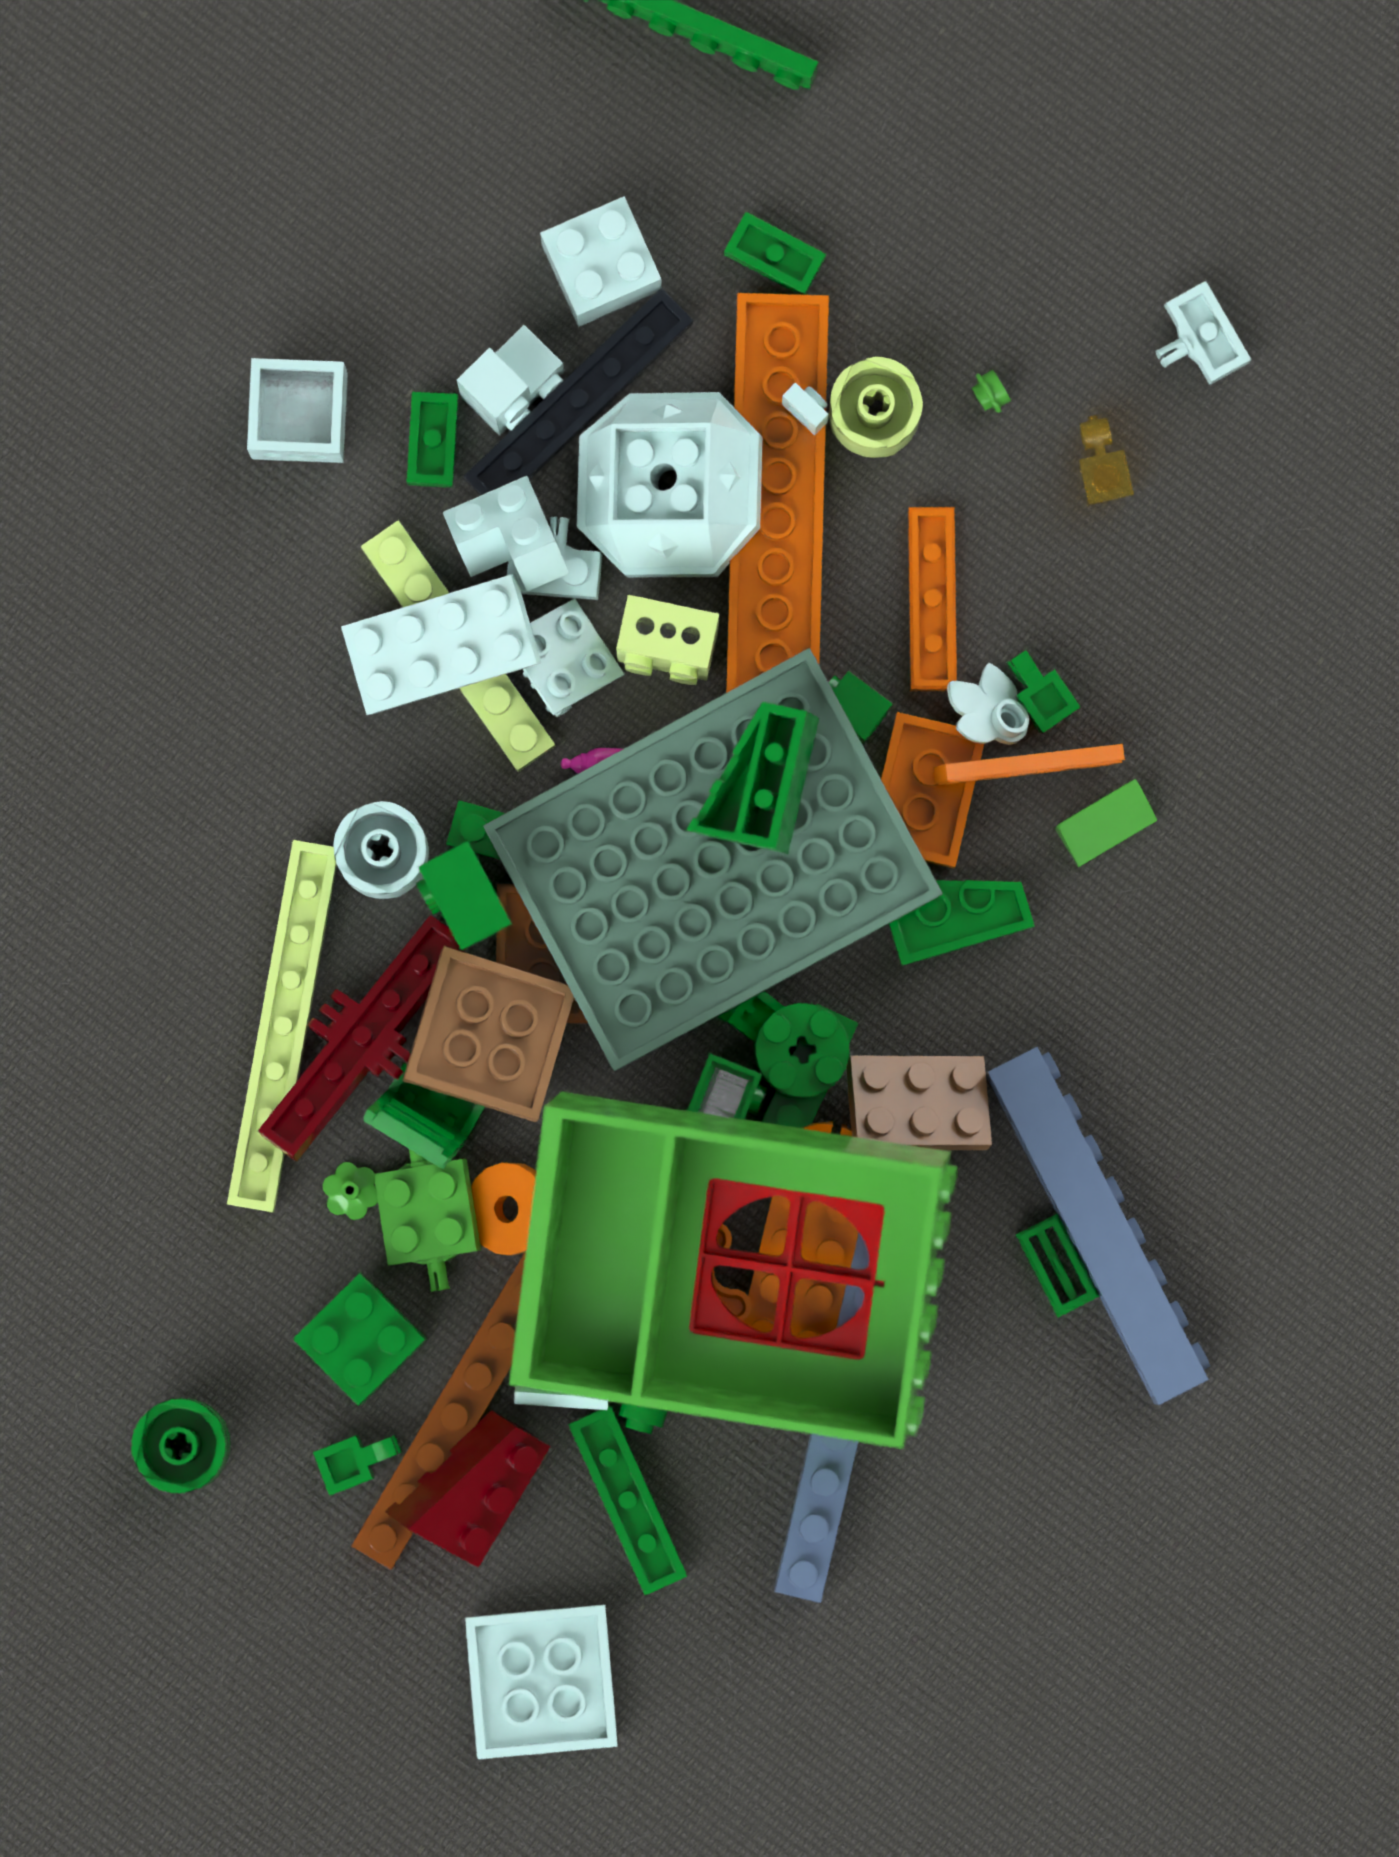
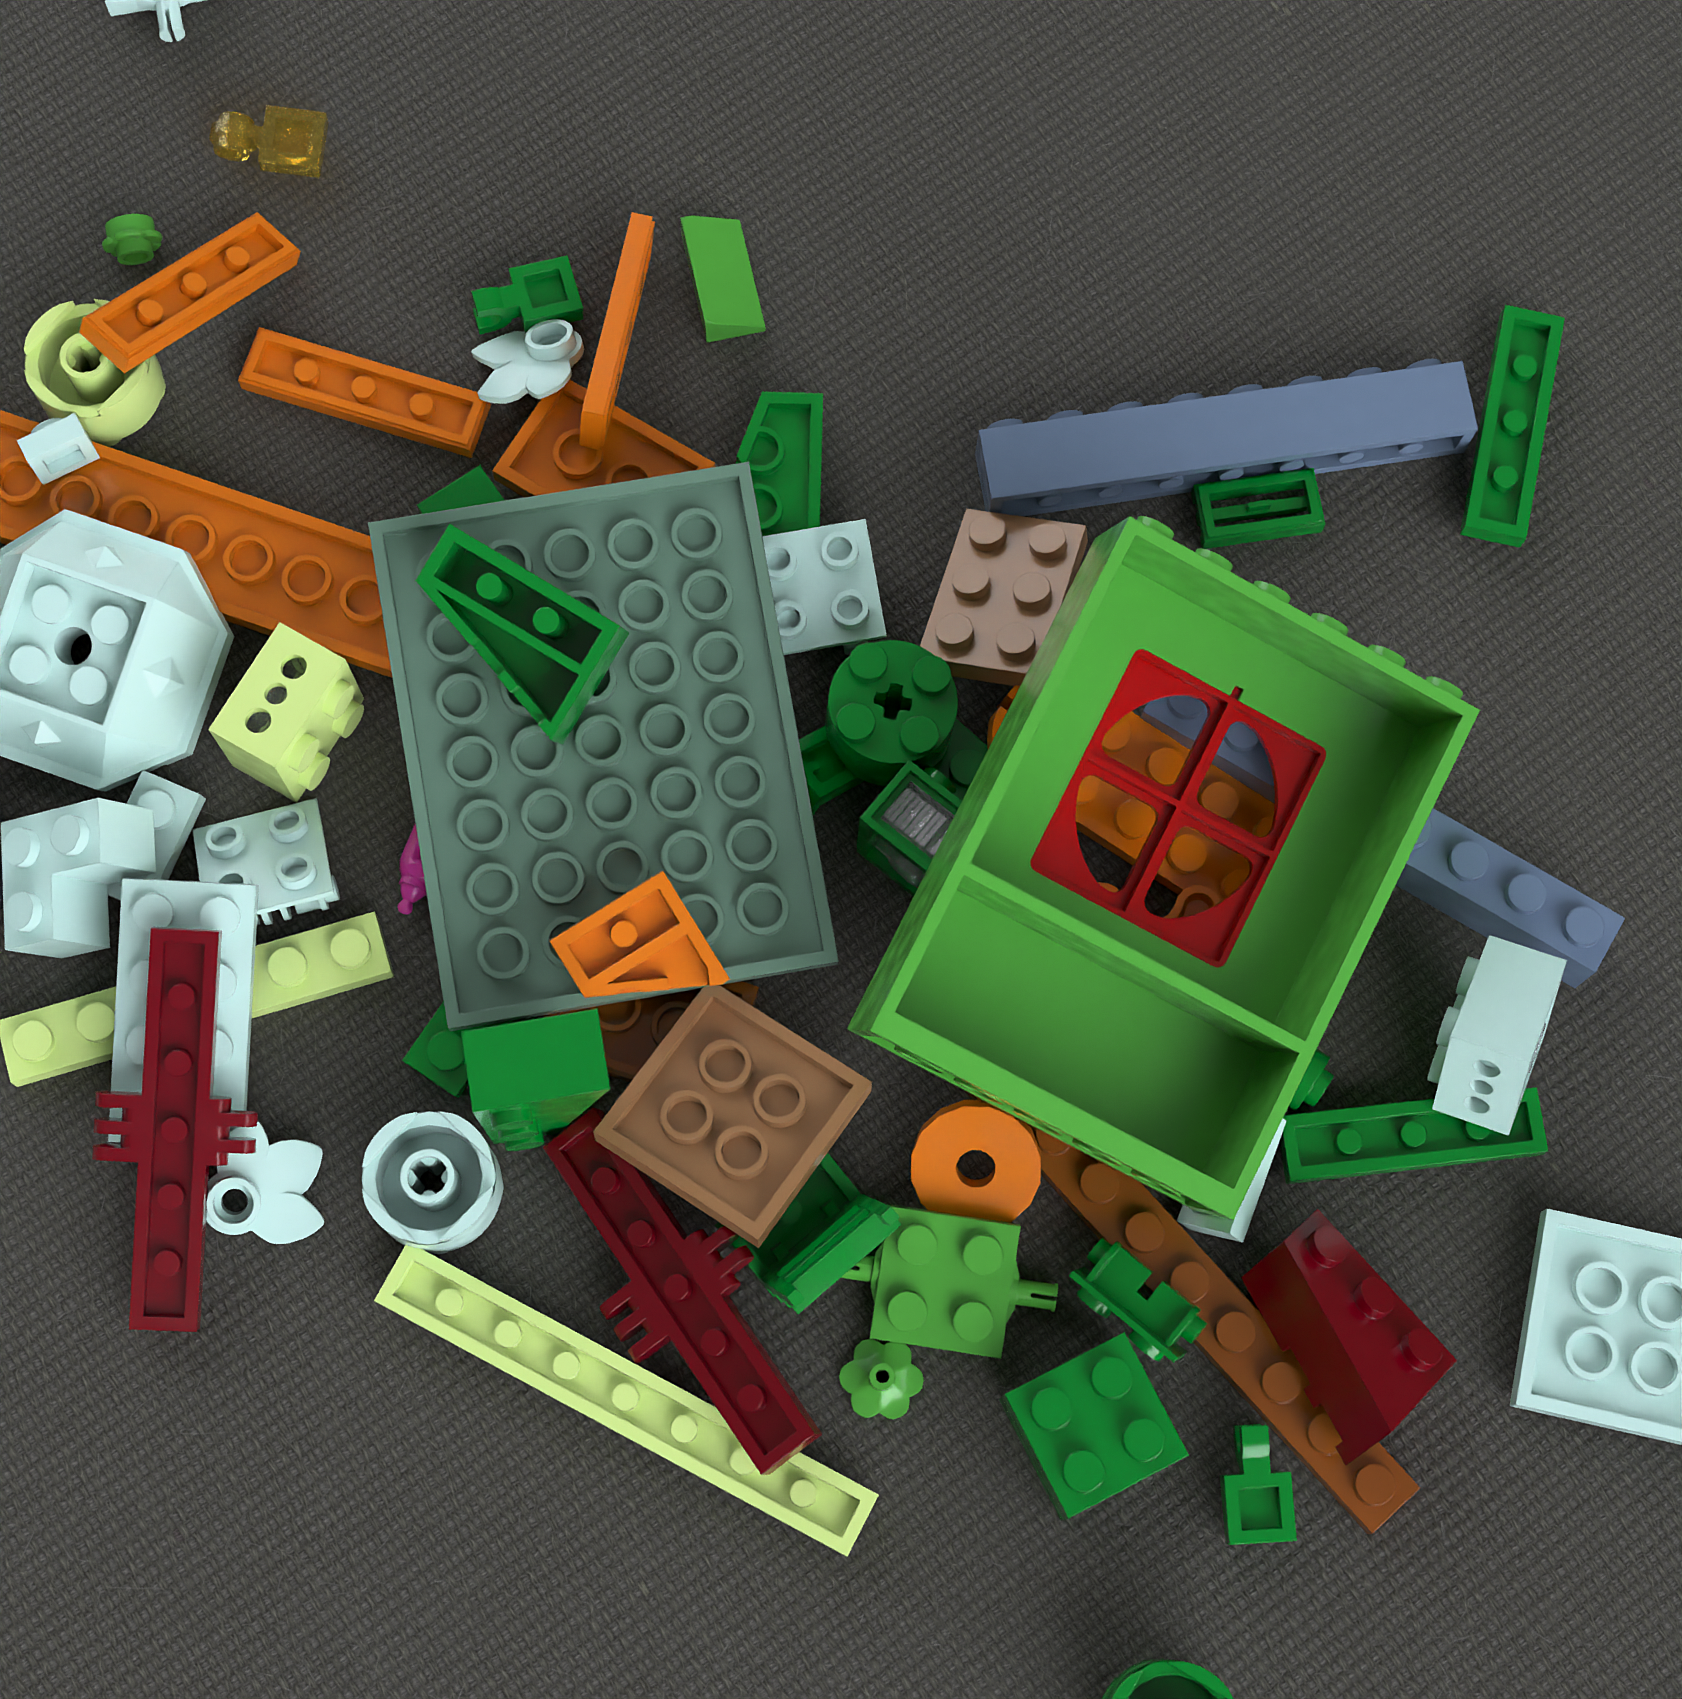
camera: 75 degrees left, 10 degrees down
none -> orange tile [79,212,301,374]
none -> dark red hinge [92,927,258,1332]
none -> light aqua plate [206,1121,324,1244]
none -> orange wing [549,871,730,998]
none -> light aqua hinge [763,519,887,655]
none -> green hinge [1069,1238,1208,1363]
none -> light aqua piece [1427,935,1567,1136]
none -> green plate [1460,305,1565,548]

